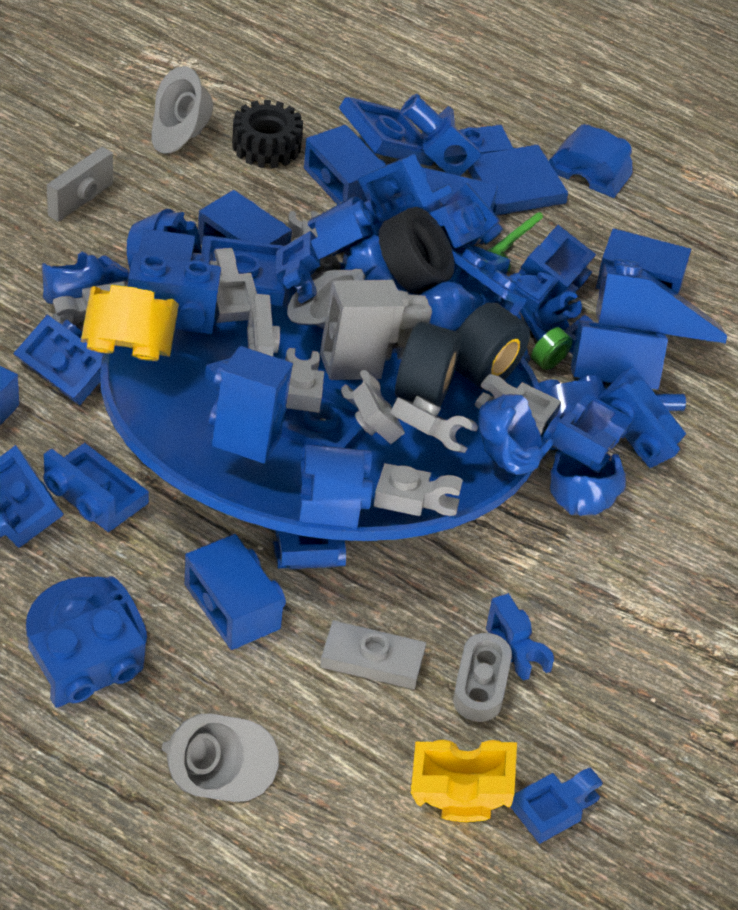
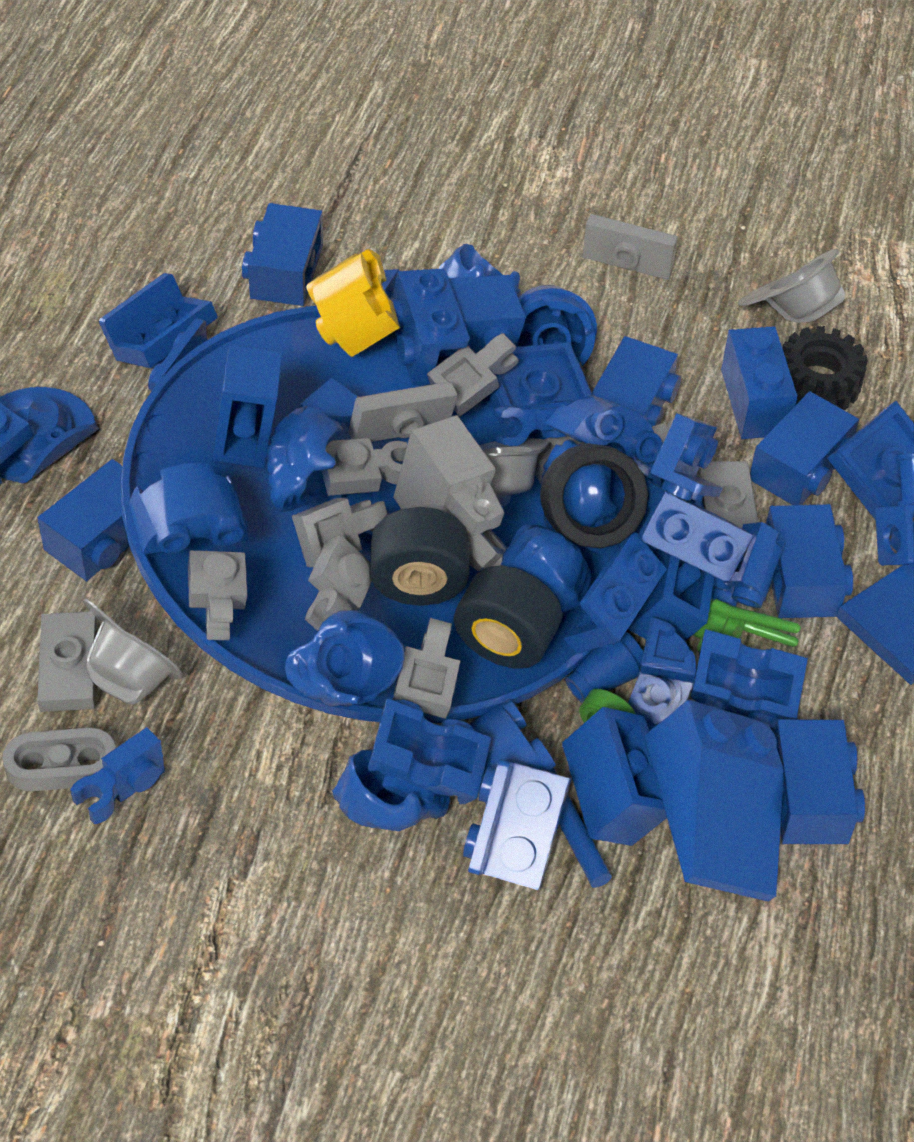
camera: 75 degrees right, 5 degrees up
none -> light grey piece [83,599,183,705]
none -> blue hair [267,406,343,512]
none -> blue brick [721,326,797,439]

